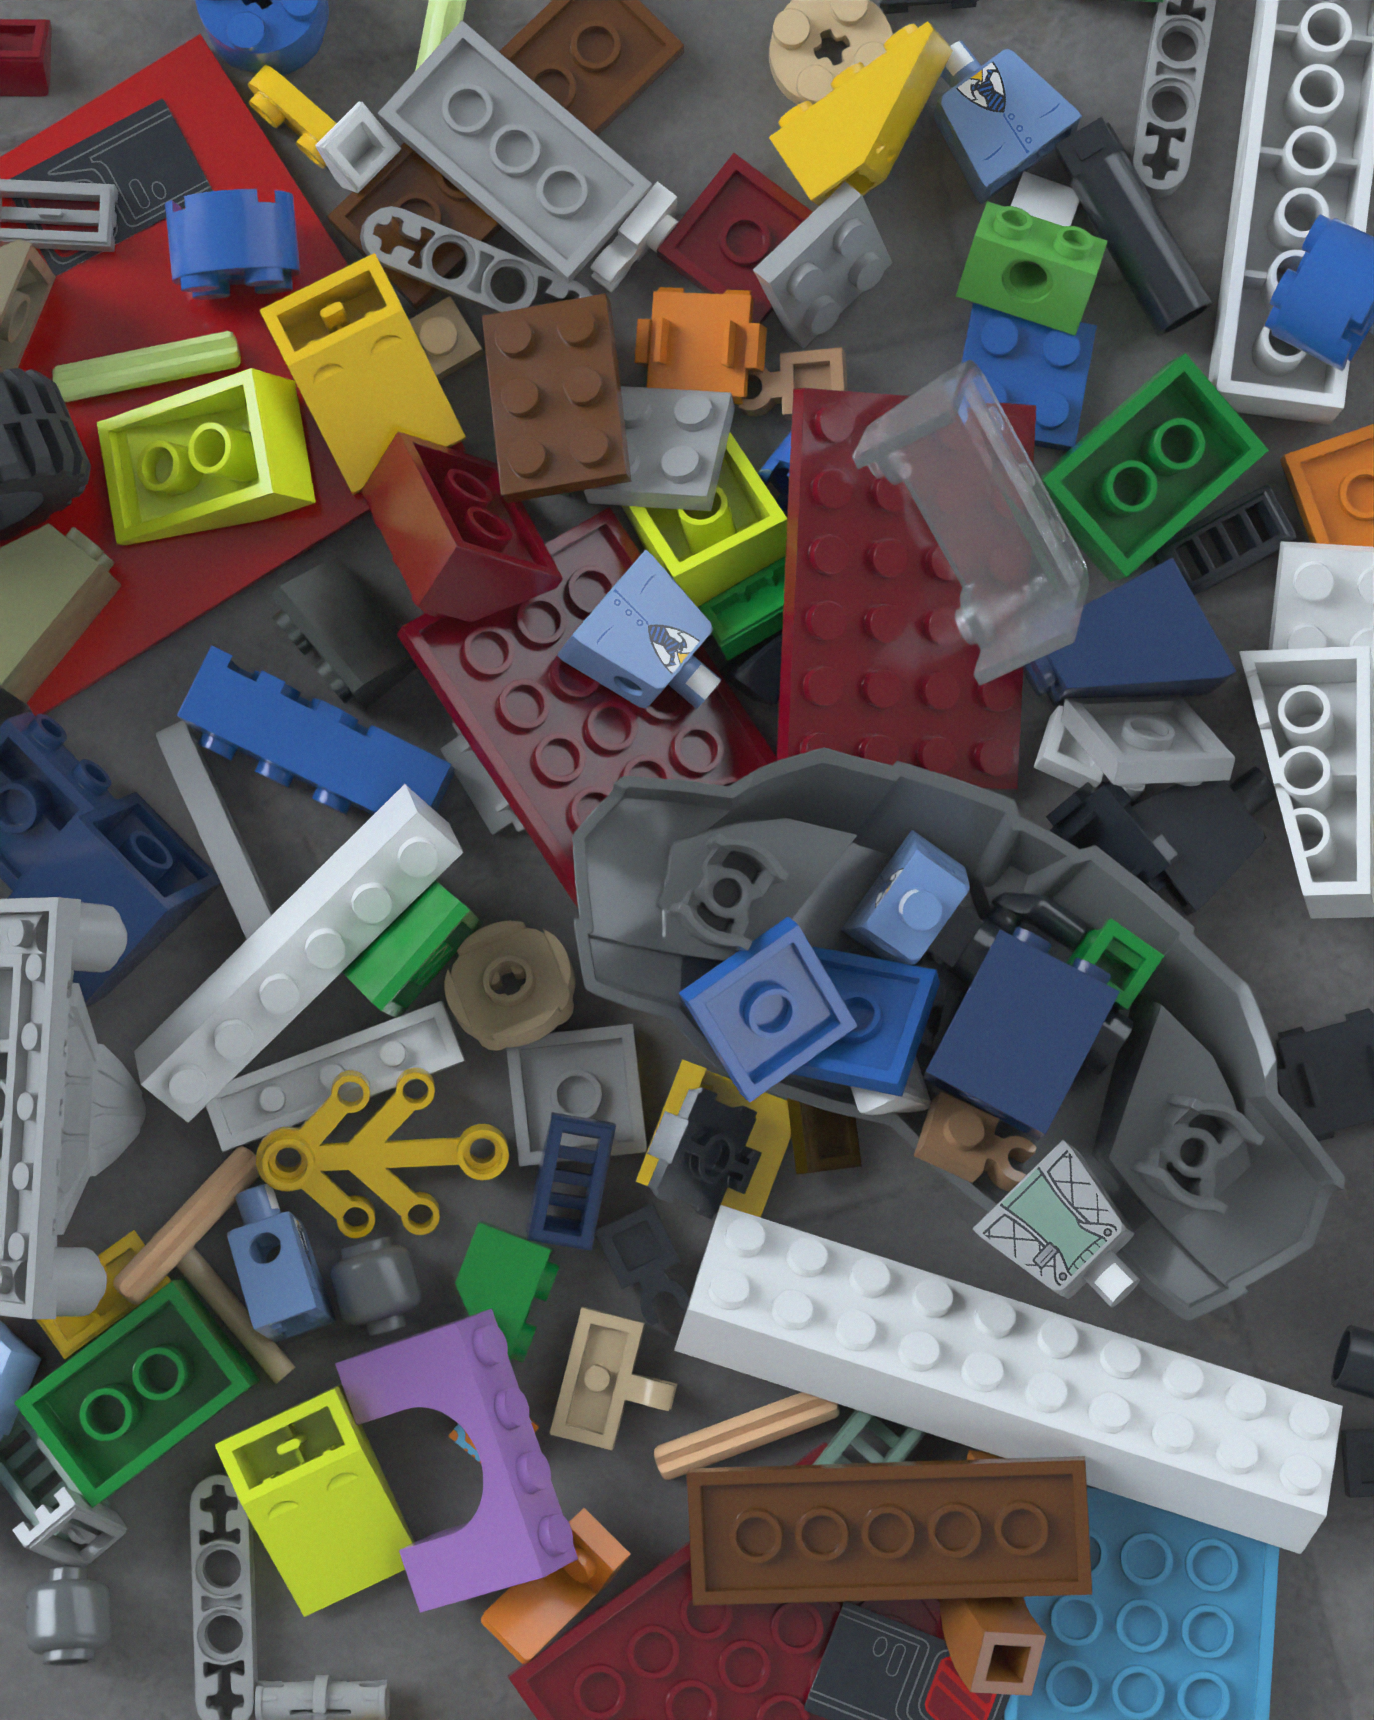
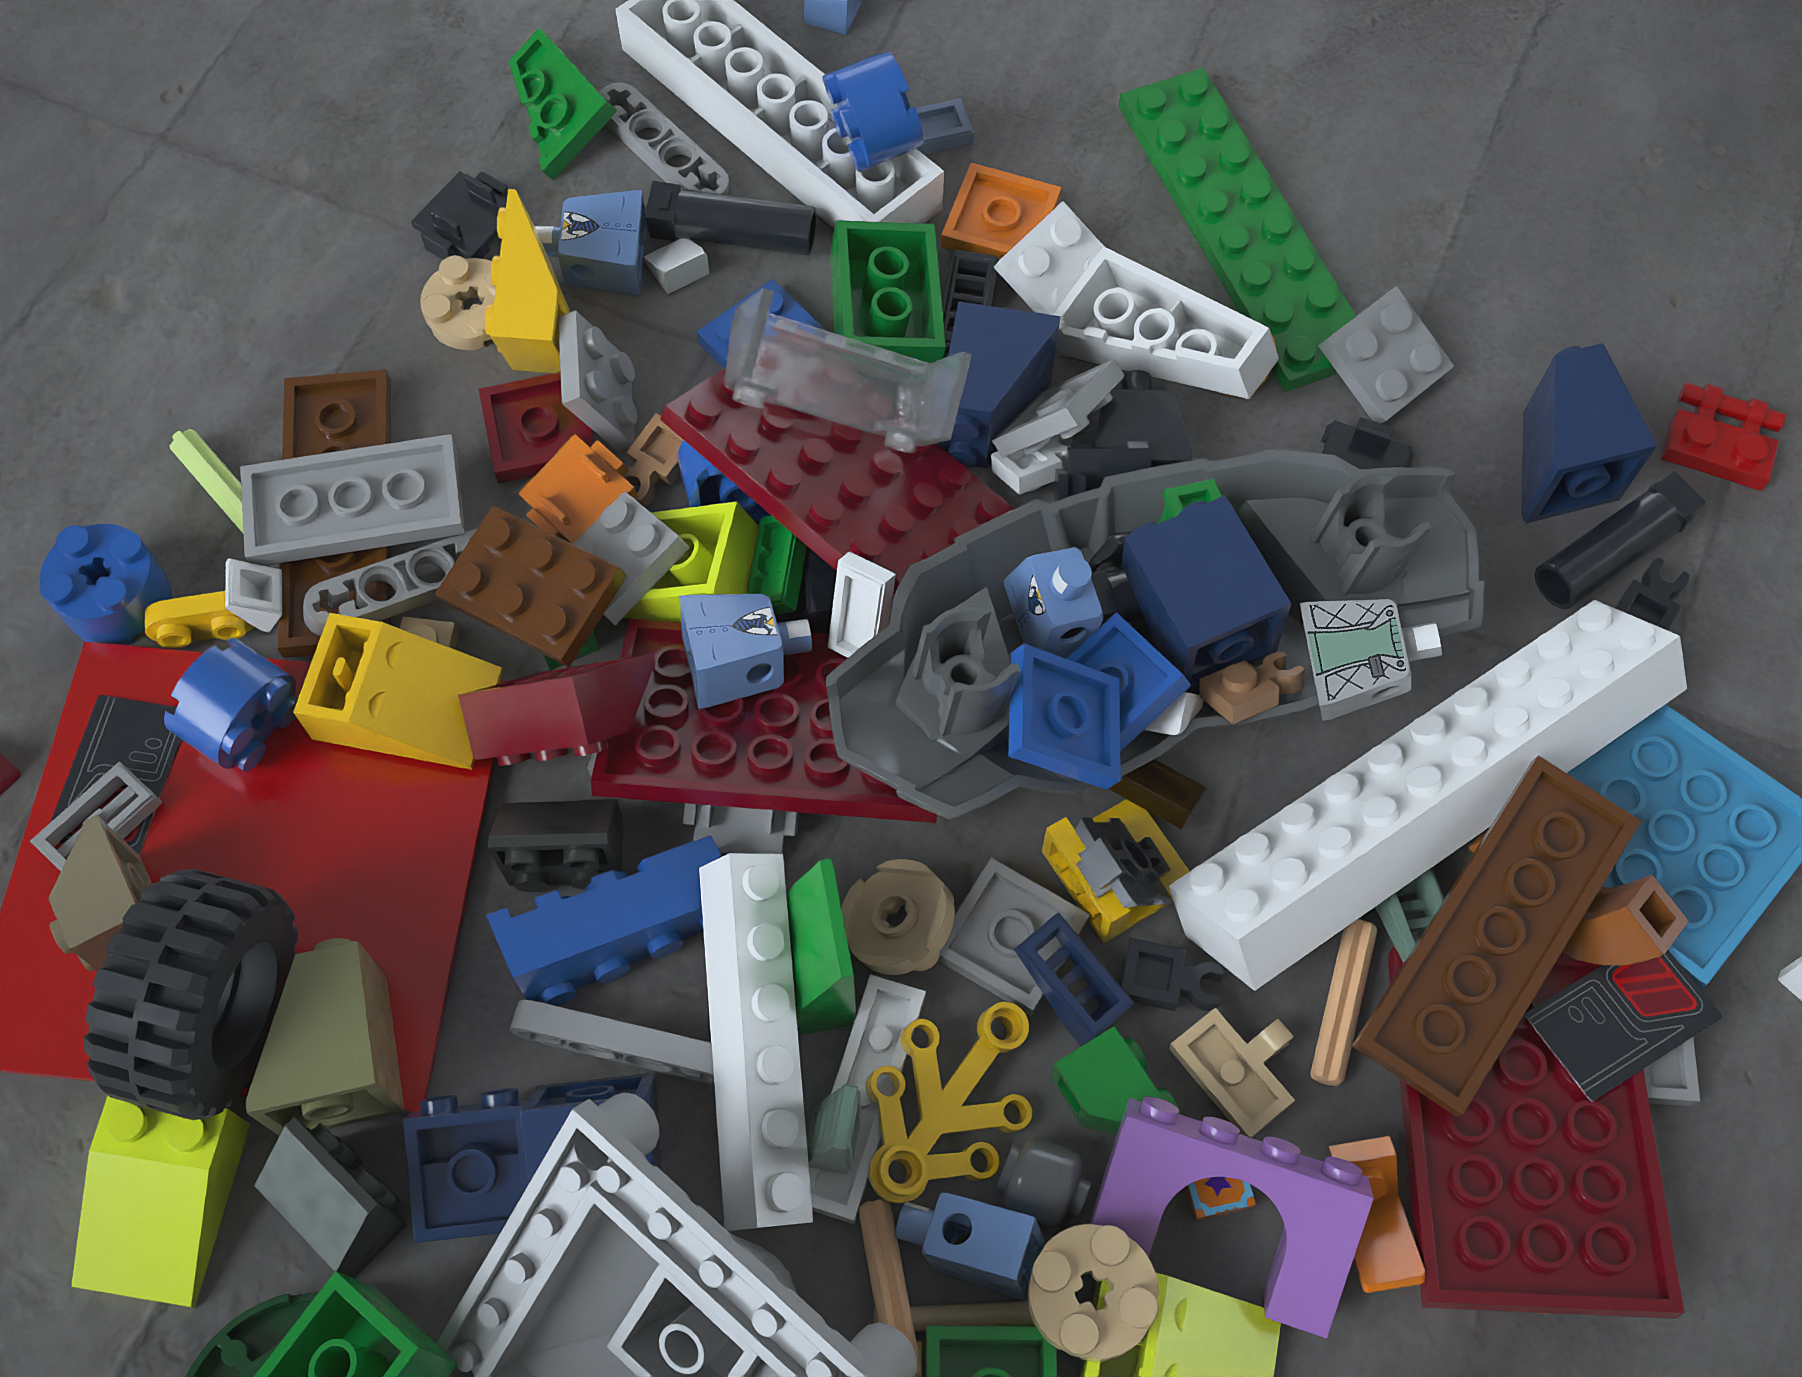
camera: 55 degrees left, 20 degrees down
yellowish green axle [52,331,241,402] -> none
neon yellow slope [97,368,316,545] -> none
white plate [590,181,678,292] -> none
bright green brick [956,201,1108,336] -> none
none -> sand green slope [807,1084,861,1174]
none -> white tile [828,552,896,657]
none -> tan plate [1027,1224,1159,1362]

